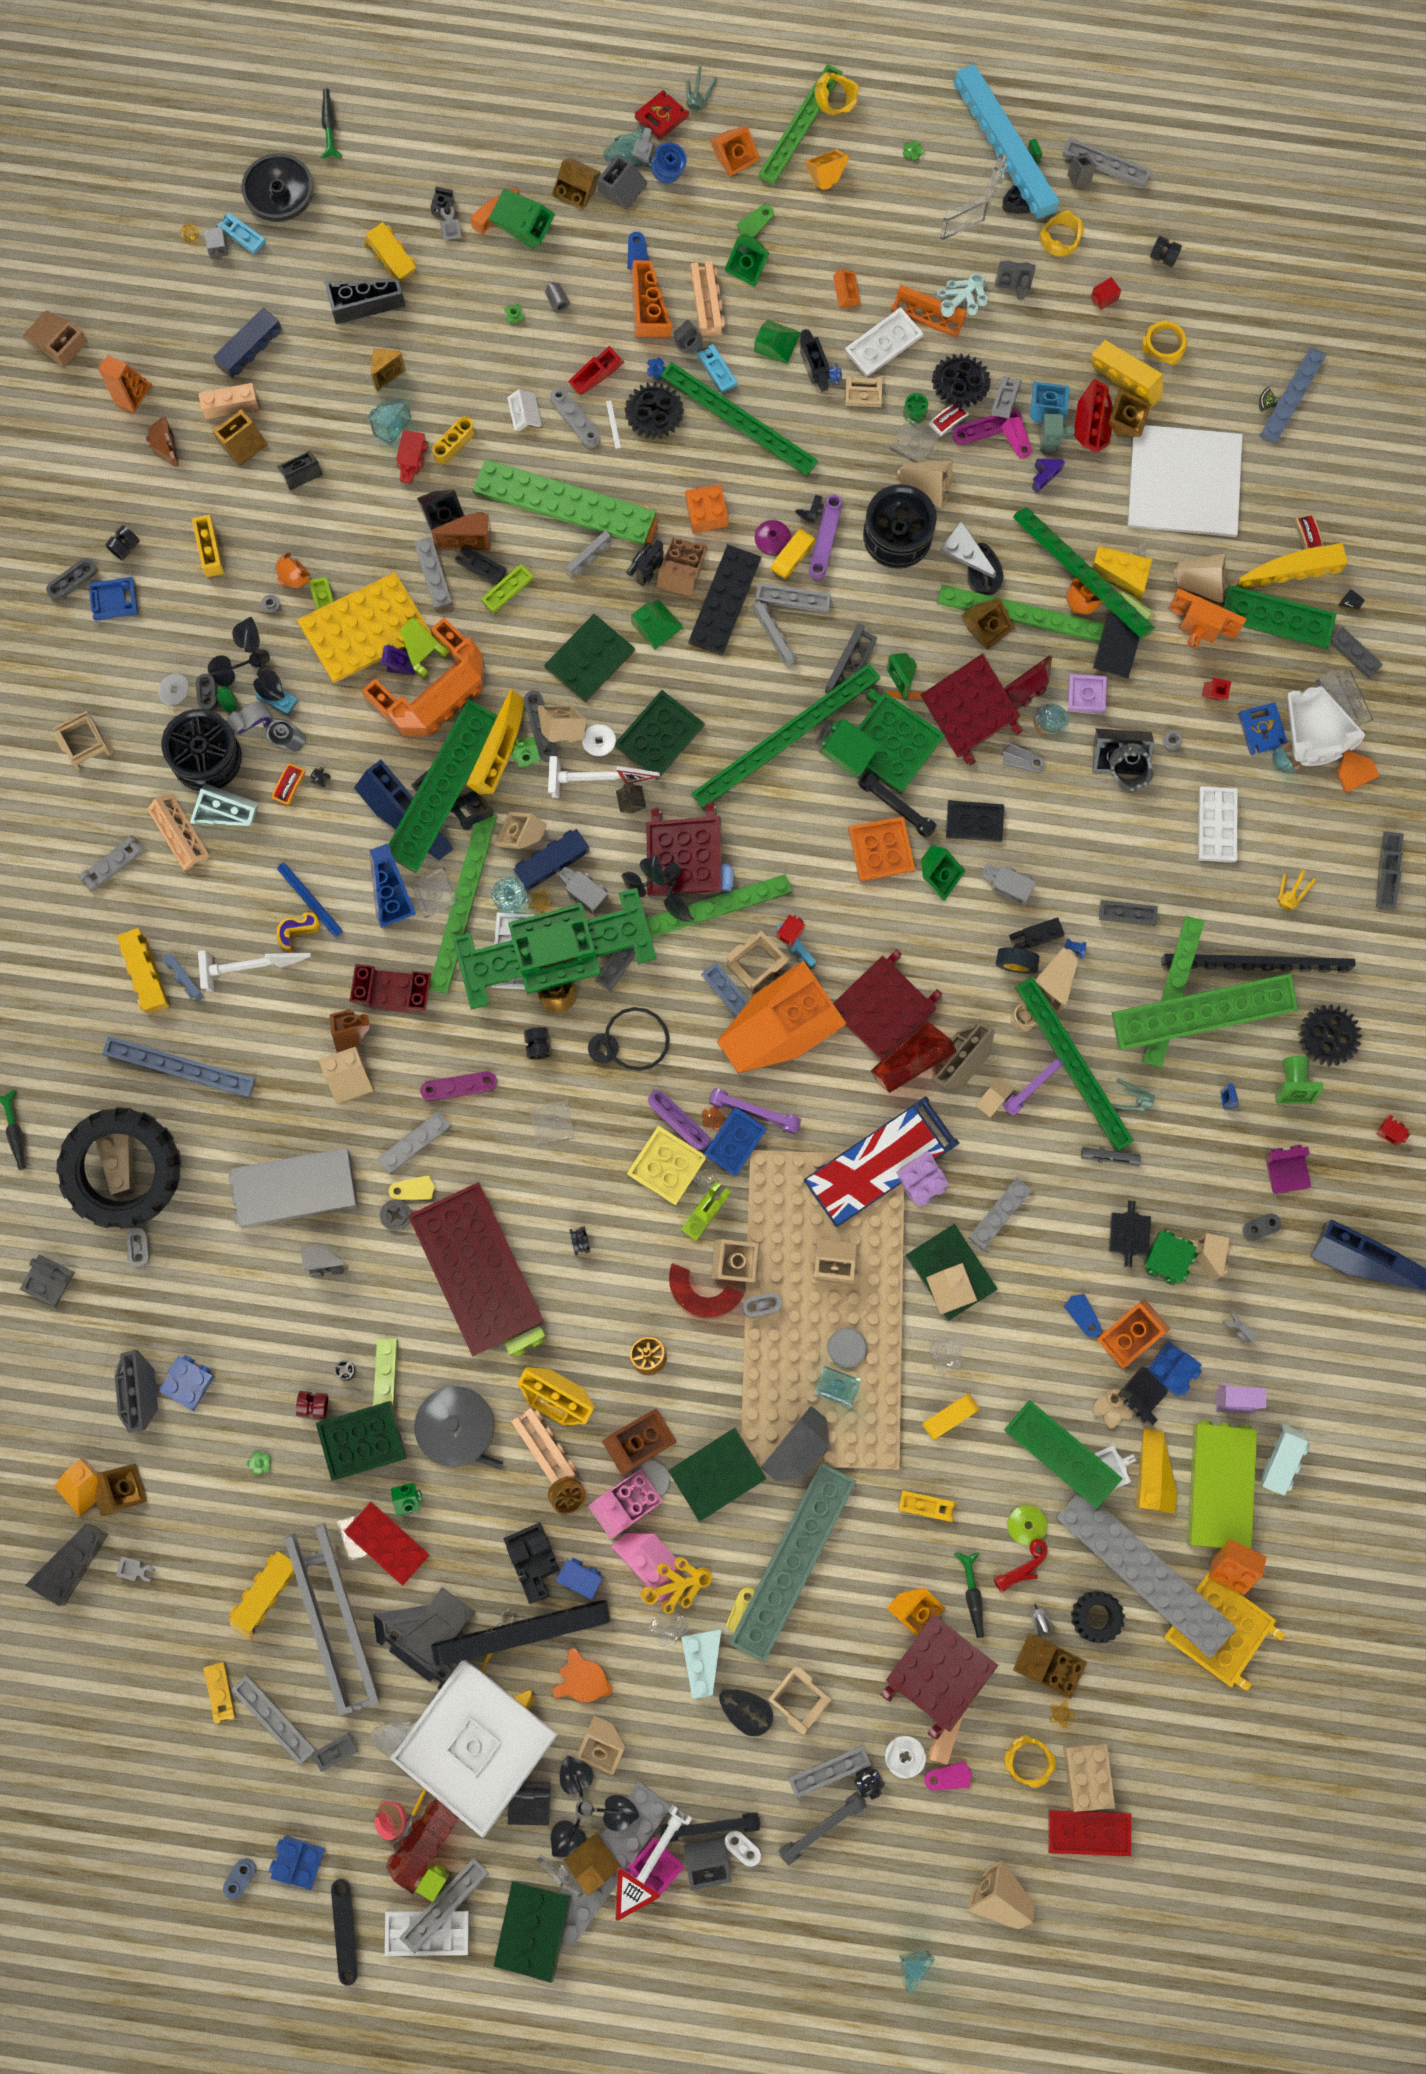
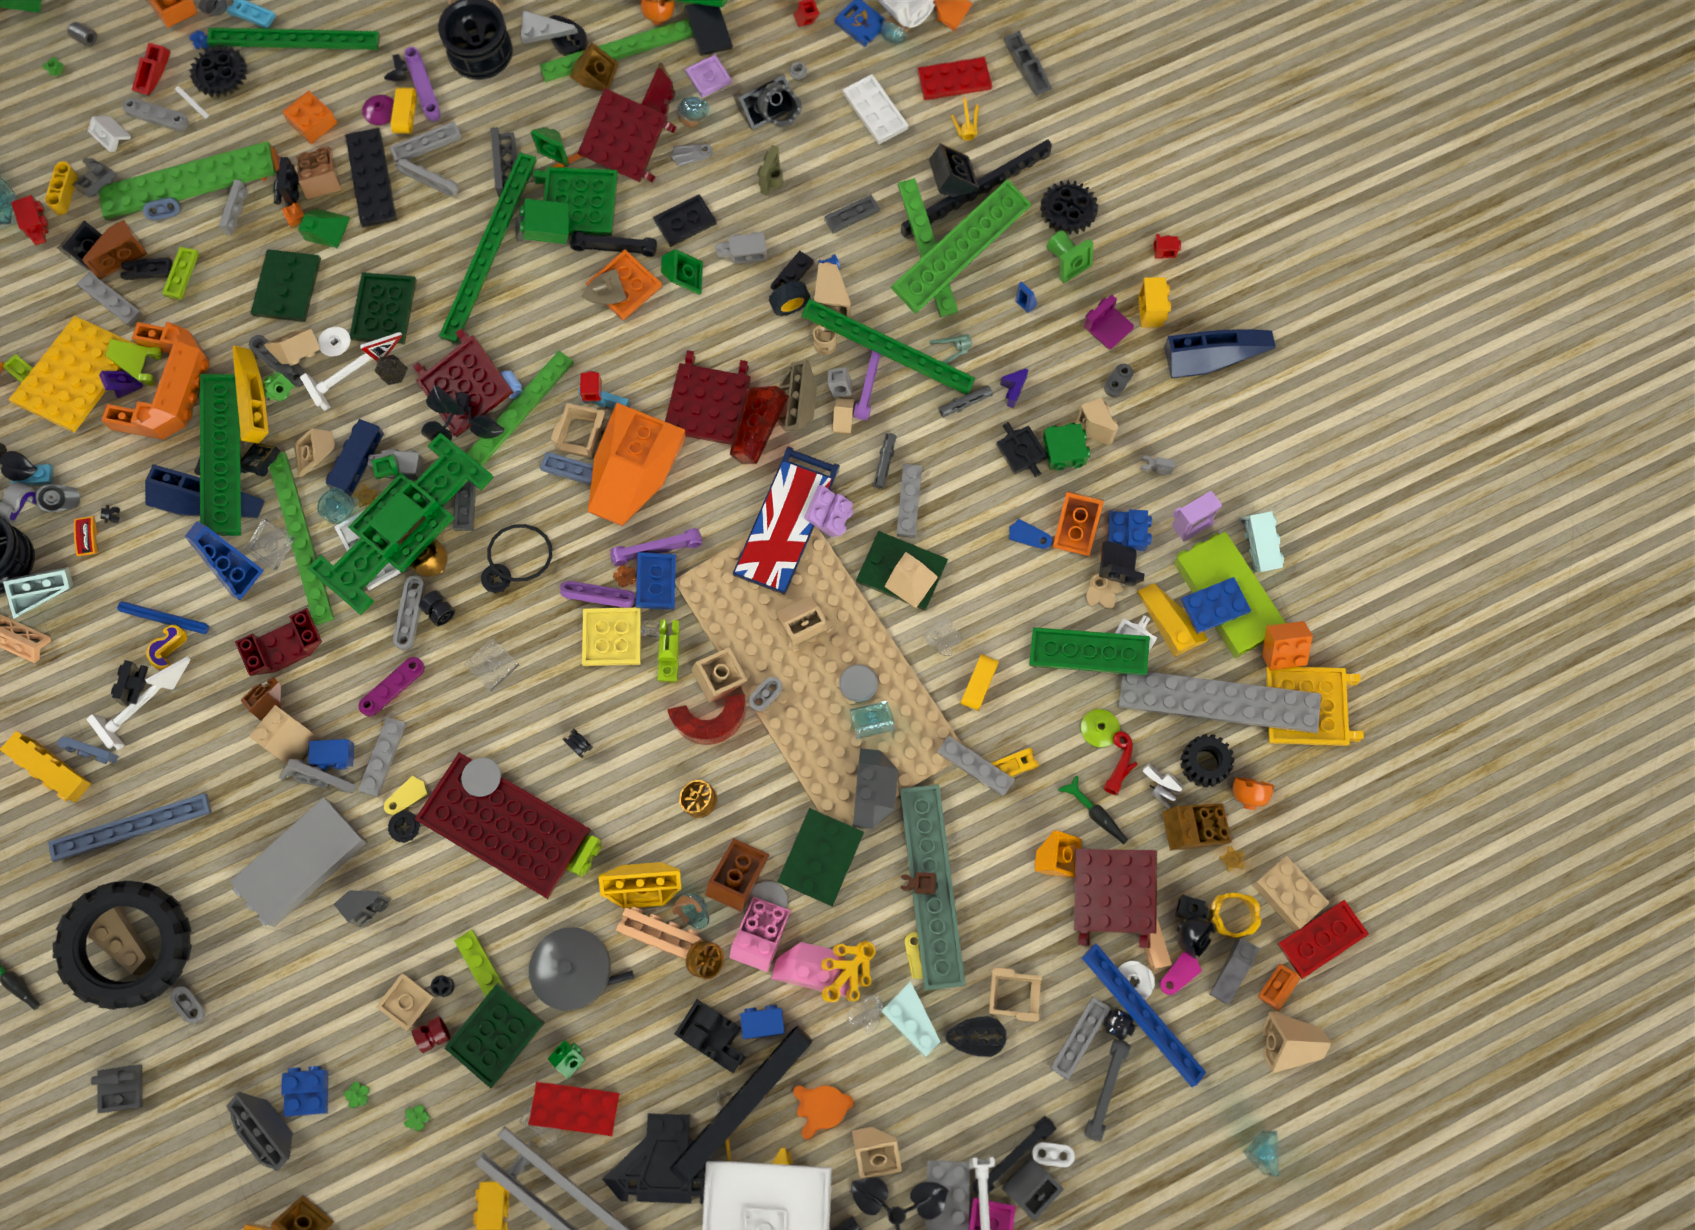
camera: 30 degrees left, 5 degrees down
none -> dark grey plate [72,157,116,198]
none -> black plate [111,660,149,707]
none -> sand blue plate [143,197,180,220]
none -> light grey wing [279,759,356,793]
none -> orange tile [282,202,304,227]
none -> blue brick [308,739,354,771]
none -> bright green plant [343,1082,370,1108]
none -> green tile [372,454,400,480]
none -> tan plate [376,973,435,1032]
none -> light grey plate [393,575,425,650]
none -> light grey piece [461,758,501,797]
none -> dark tan shield [581,269,627,305]
none -> clear light blue piece [672,893,709,929]
none -> olive plate [757,145,783,196]
none -> light grey brick [828,367,852,398]
none -> dark grey pin [873,433,897,489]
none -> reddish brown plate [900,872,937,895]
none -> red plate [917,57,992,100]
none -> black slope [929,143,979,197]
none -> light grey plate [937,736,1015,797]
none -> dark purple slope [1000,368,1029,408]
none -> blue plate [1081,944,1206,1087]
none -> yellow brick [1138,277,1171,328]
none -> white slope [1143,763,1183,792]
none -> black brick [1175,894,1208,920]
none -> black cylinder [1177,916,1216,959]
none -> blue plate [1181,577,1251,634]
none -> flat silver slope [1209,938,1260,1005]
none -> orange cylinder [1233,777,1274,810]
none -> orange slope [1258,964,1300,1012]

